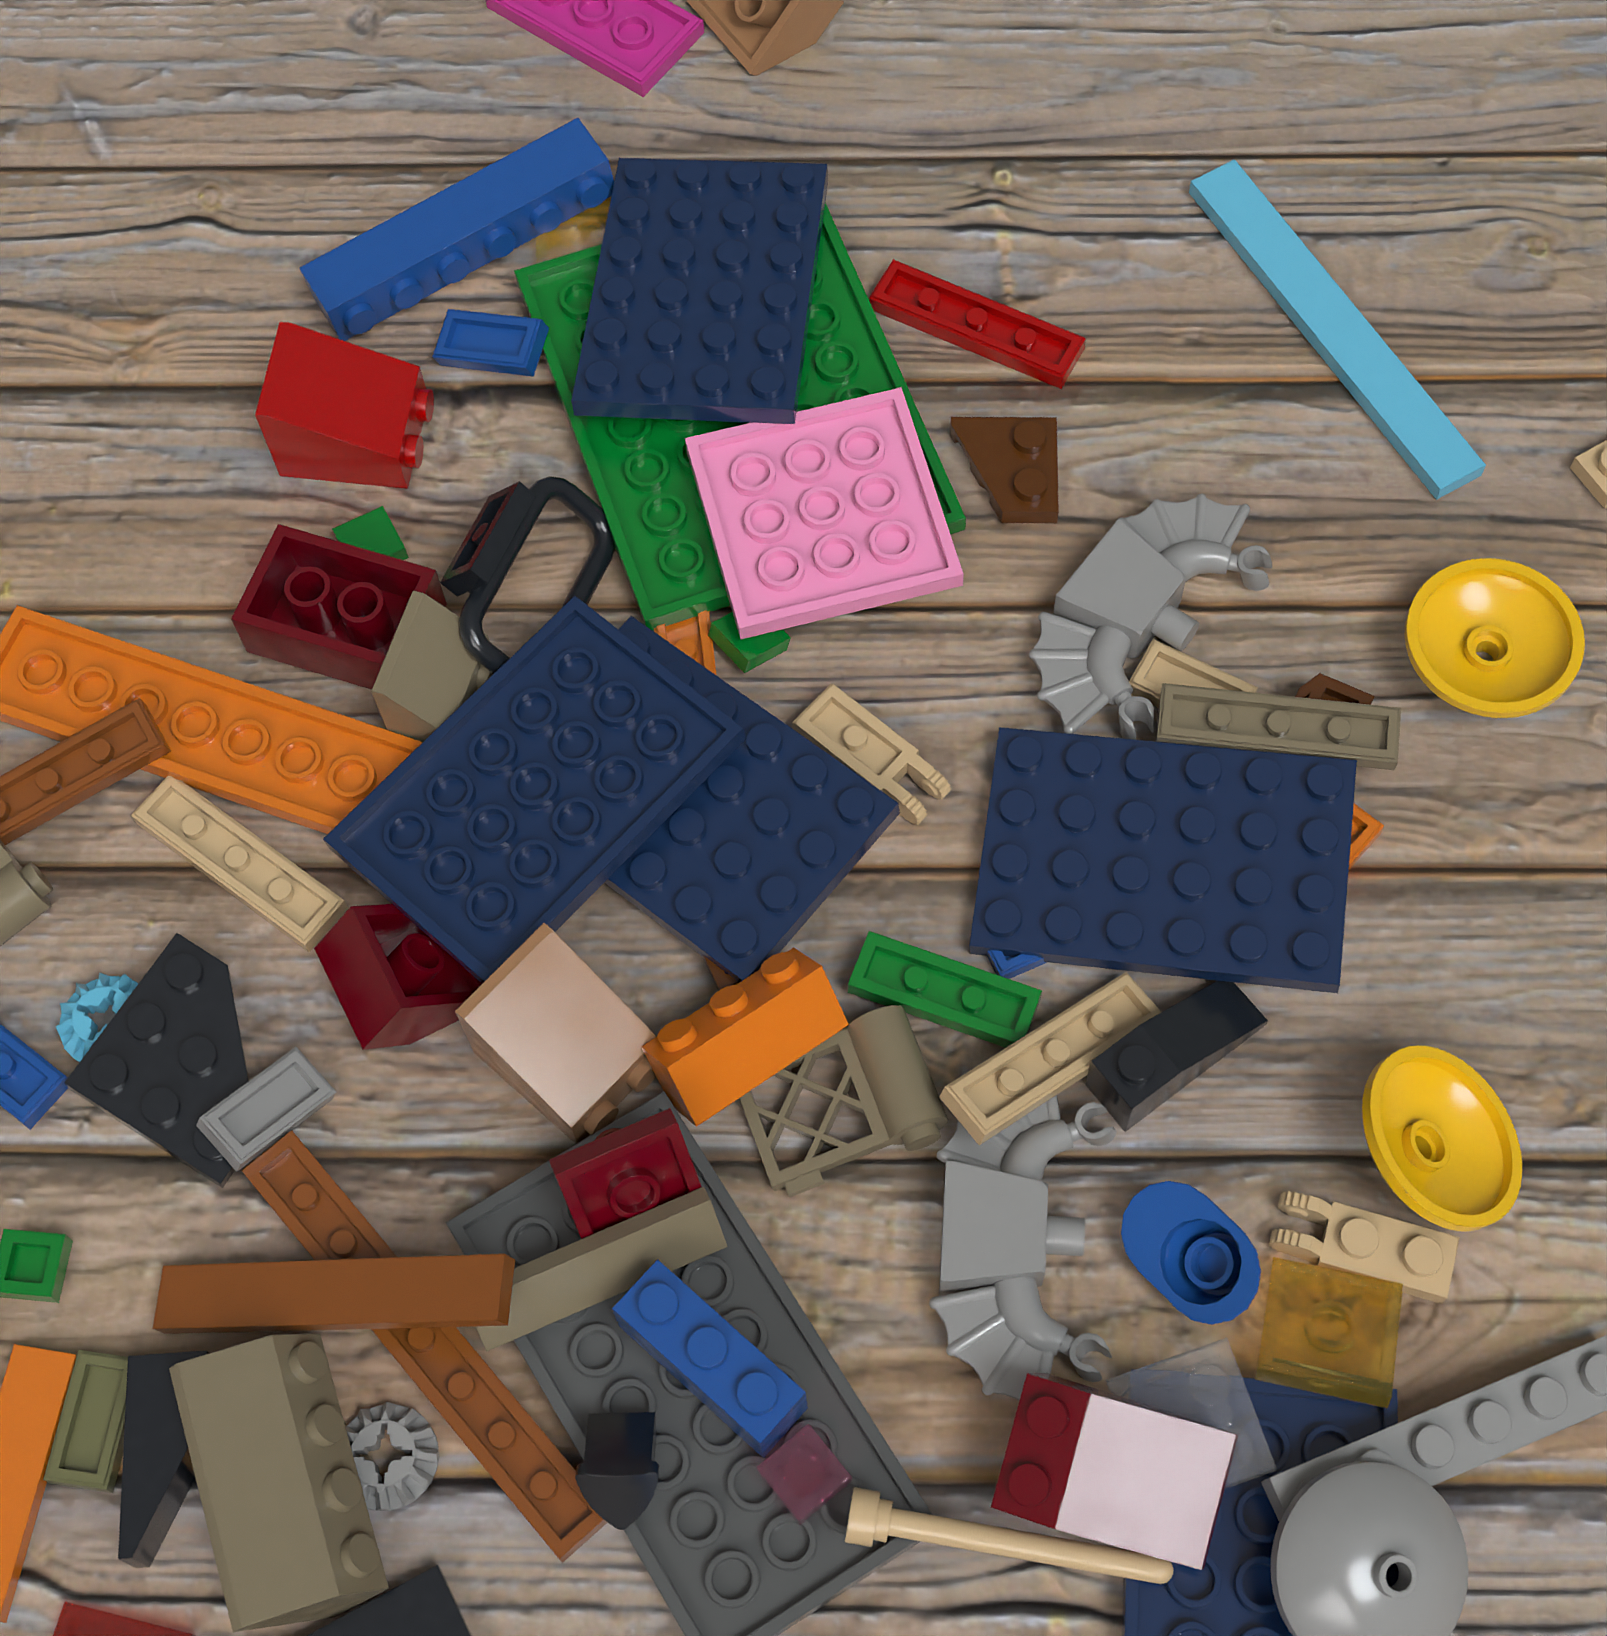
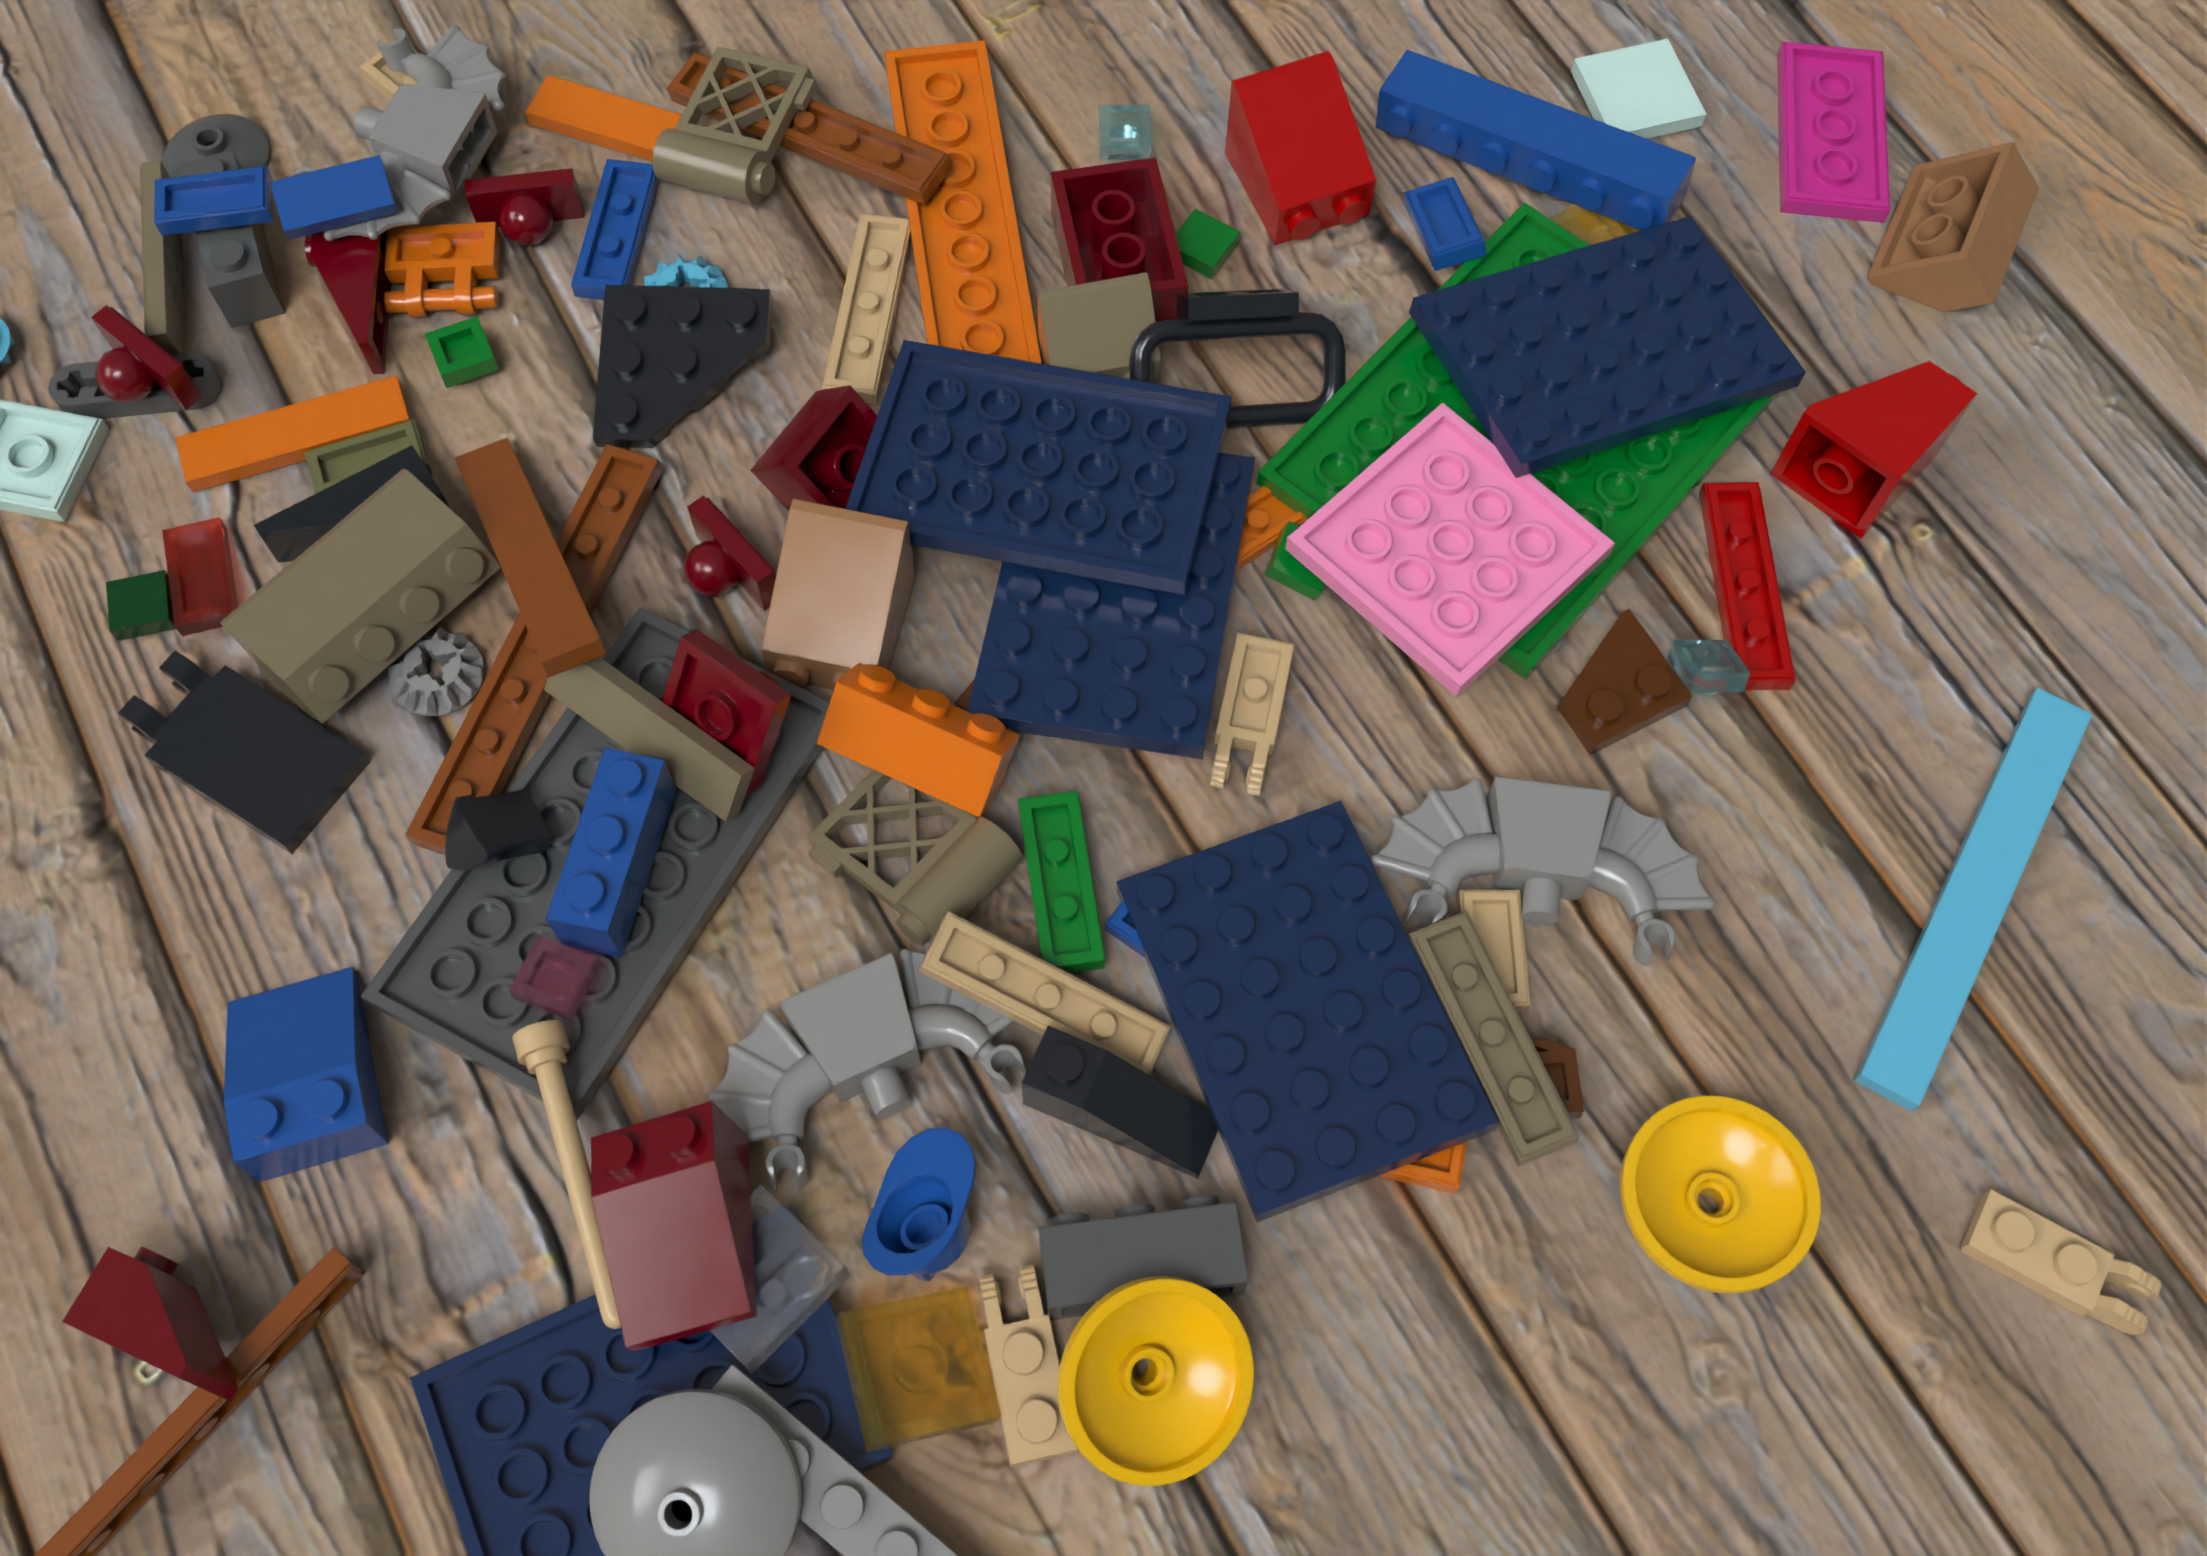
camera: 55 degrees right, 0 degrees up
light grey tile [196,1047,336,1172] -> none
none -> dark red tile [684,495,776,611]
none -> dark grey brick [1038,1196,1249,1320]
none -> clear light blue plate [1098,105,1152,160]
none -> light aqua tile [1571,38,1707,139]
none -> clear light blue plate [1668,640,1750,695]
none -> red slope [1770,361,1978,539]

